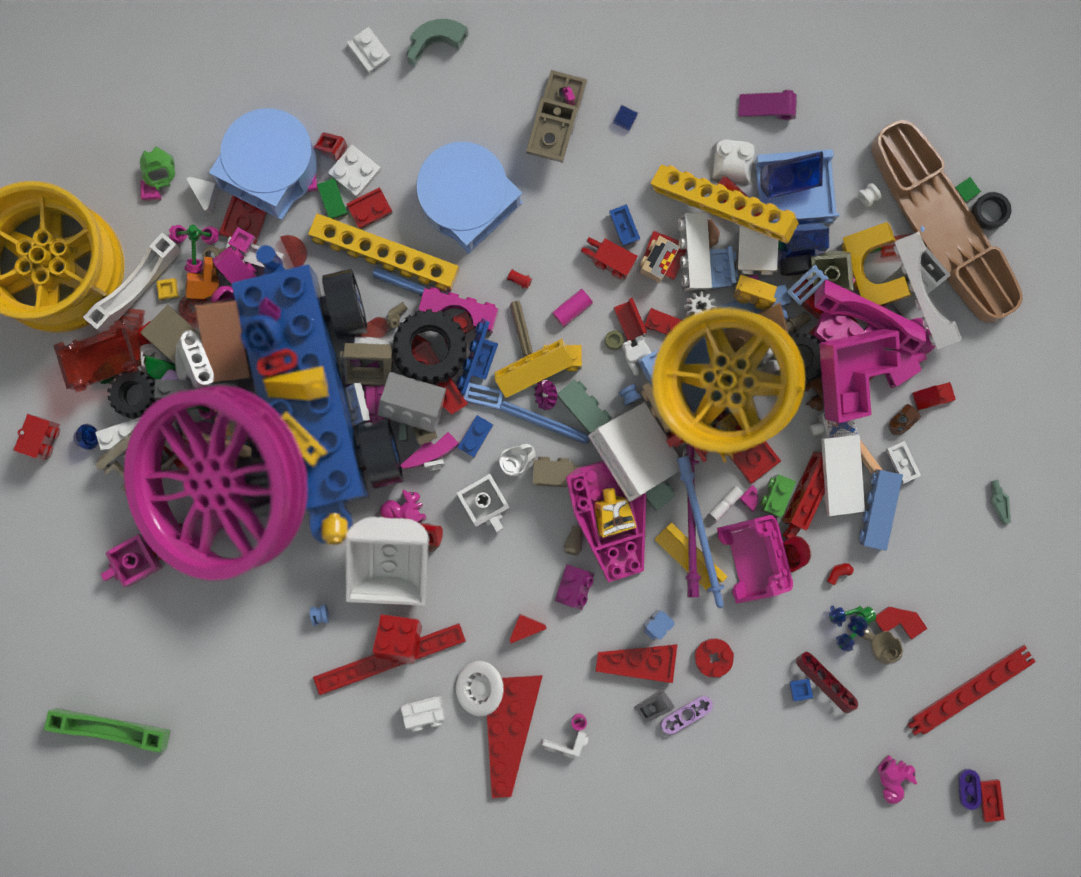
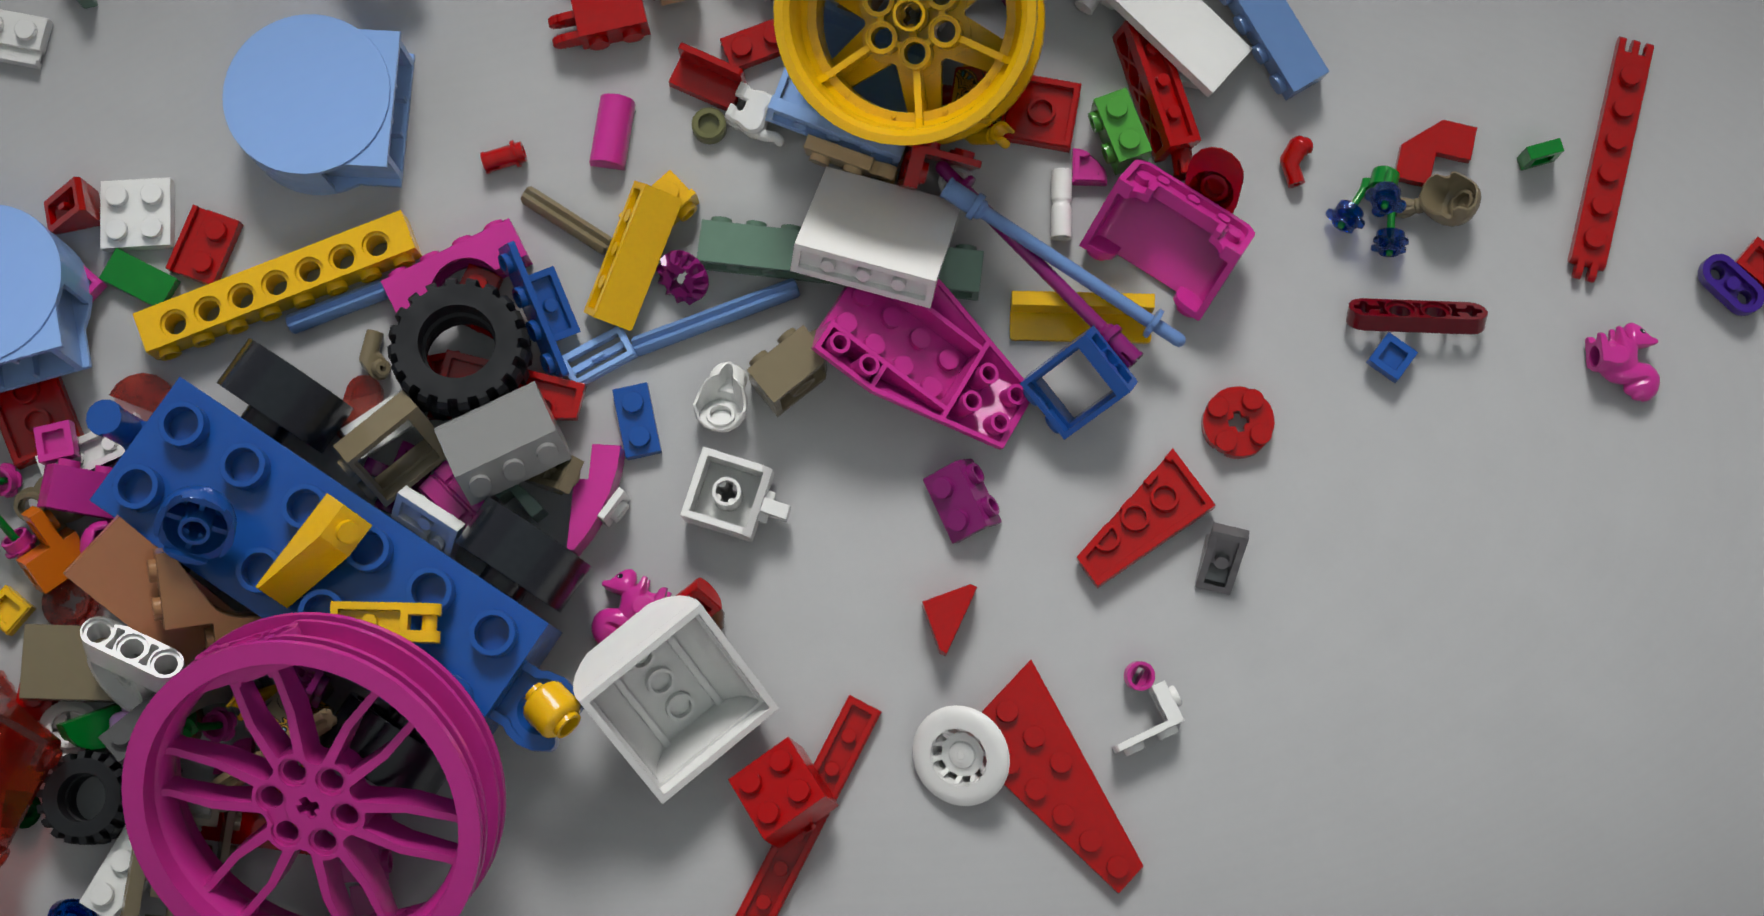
camera: 40 degrees left, 5 degrees down
red plate [257,349,298,377] -> none
magenta tile [258,297,281,321] -> none
medium blue wheel [310,604,329,626] -> none
white brick [401,695,445,732] -> none
dark tan cone [563,526,582,556] -> none
yellow torso [594,488,637,537] -> none
medium blue wheel [618,384,642,406] -> none
medium blue brick [643,610,675,640] -> none
lavender beam [661,696,713,734] -> none
none -> medium nougat arch [147,548,261,649]
none -> blue window [1020,325,1138,440]
none -> green tile [1517,138,1565,171]

